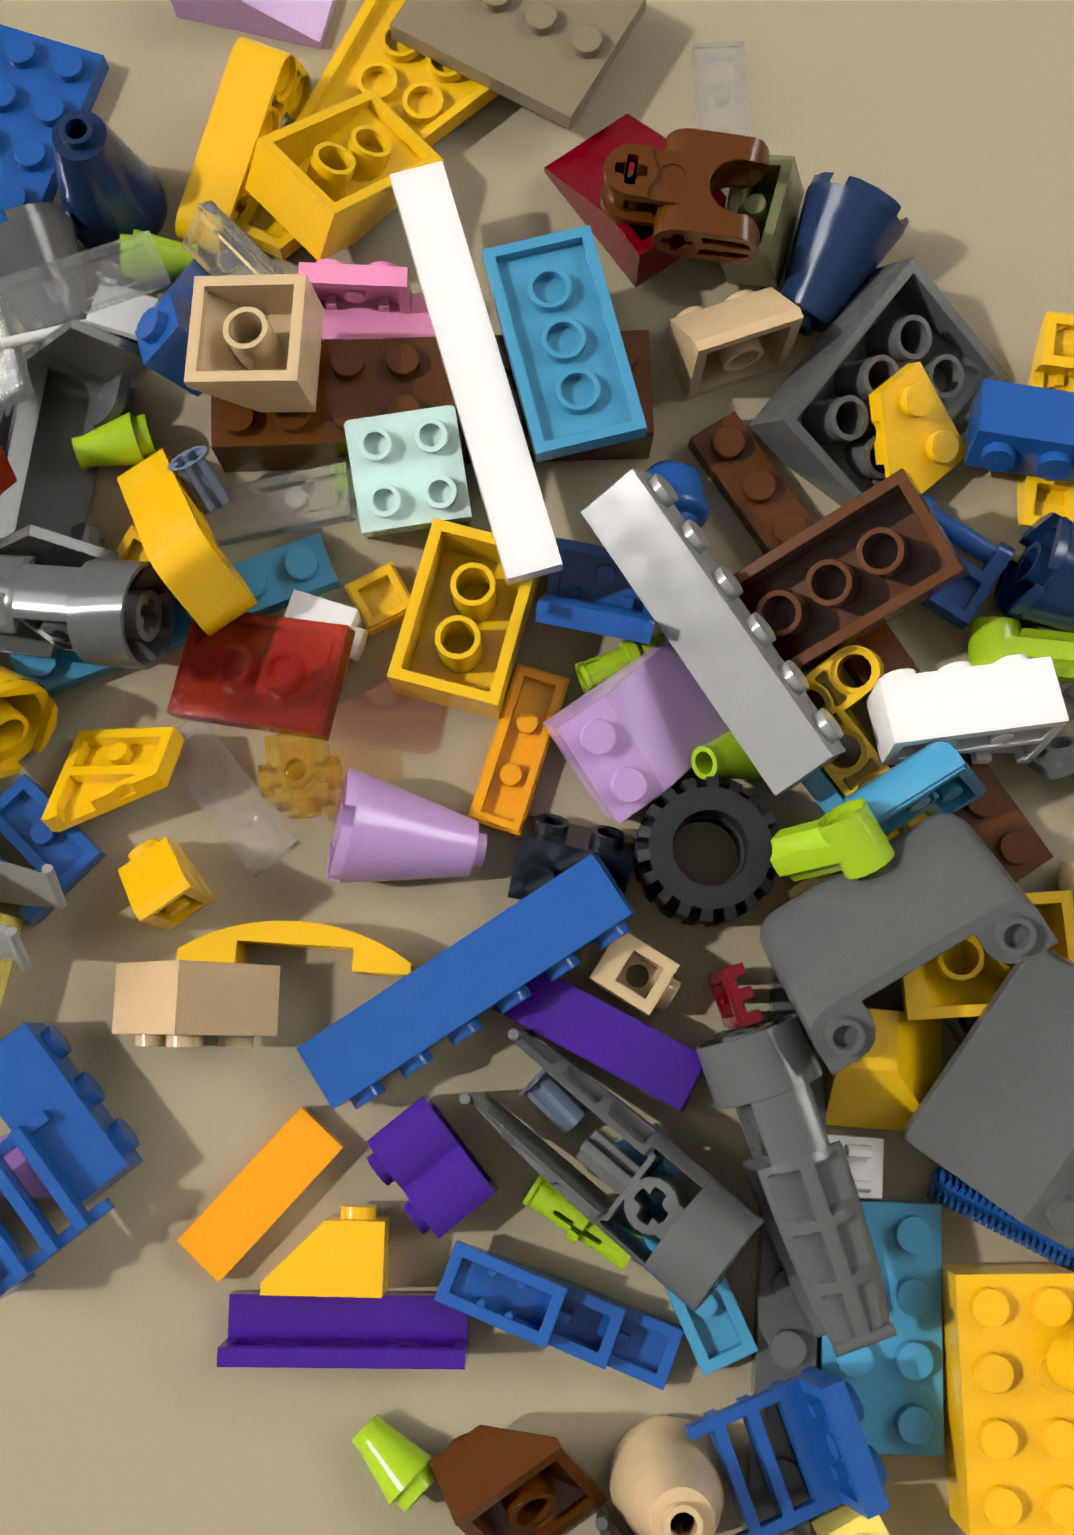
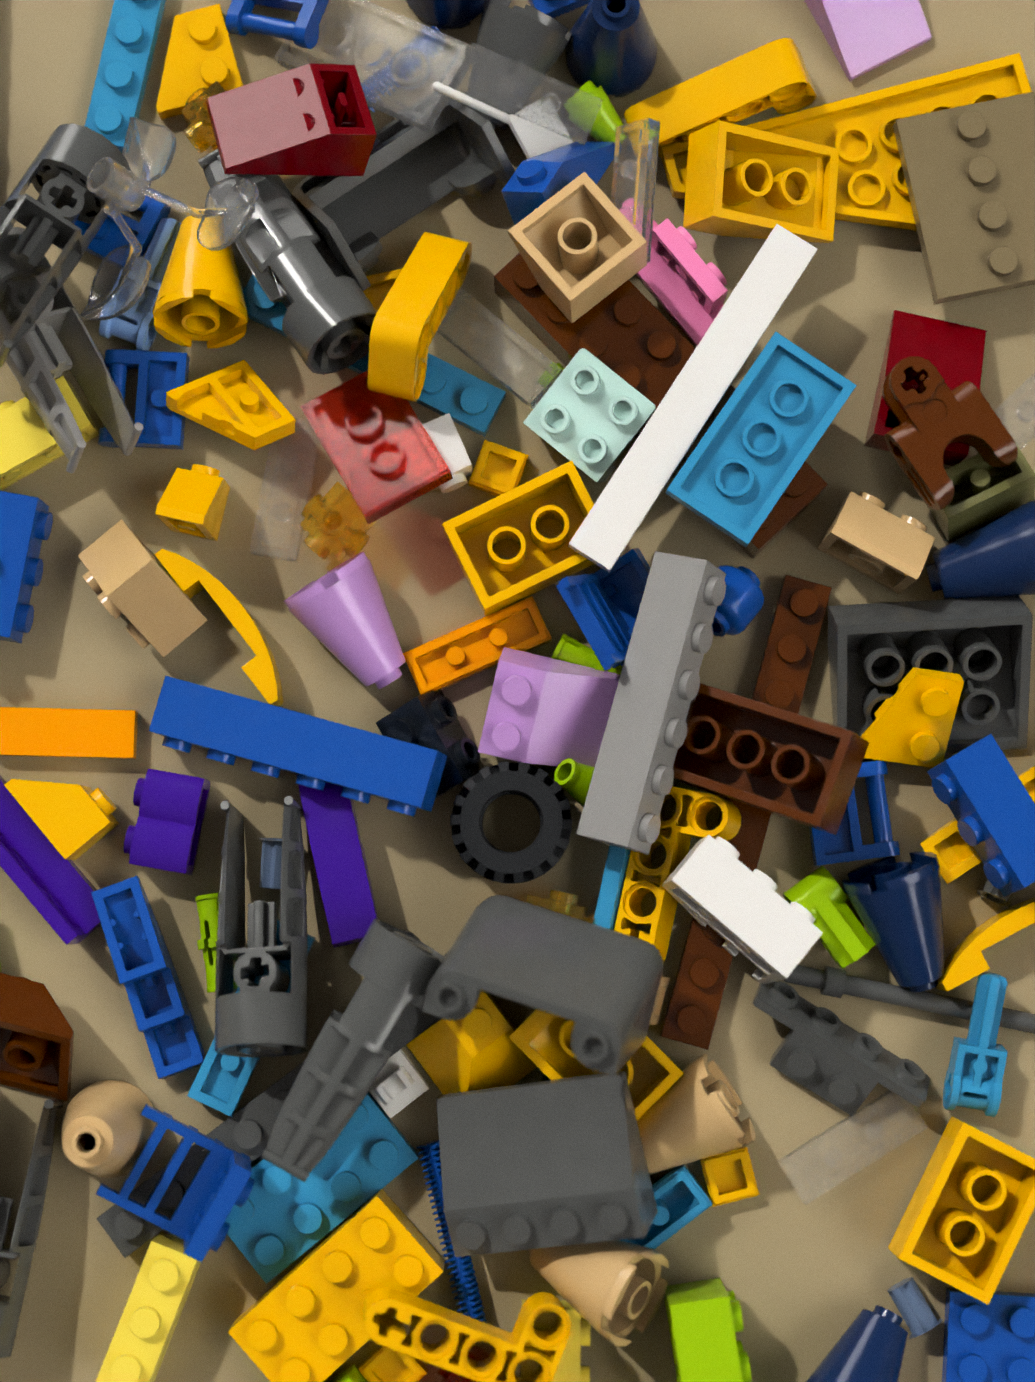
camera: 50 degrees right, 5 degrees up
lime cone [72,412,158,470] -> none
sand blue piece [168,445,230,514] -> none
tan brick [588,933,681,1016] -> none
dark red tile [707,962,763,1029] -> none
lime piece [770,798,895,882] -> none
dark azure brick [844,741,986,836] -> none

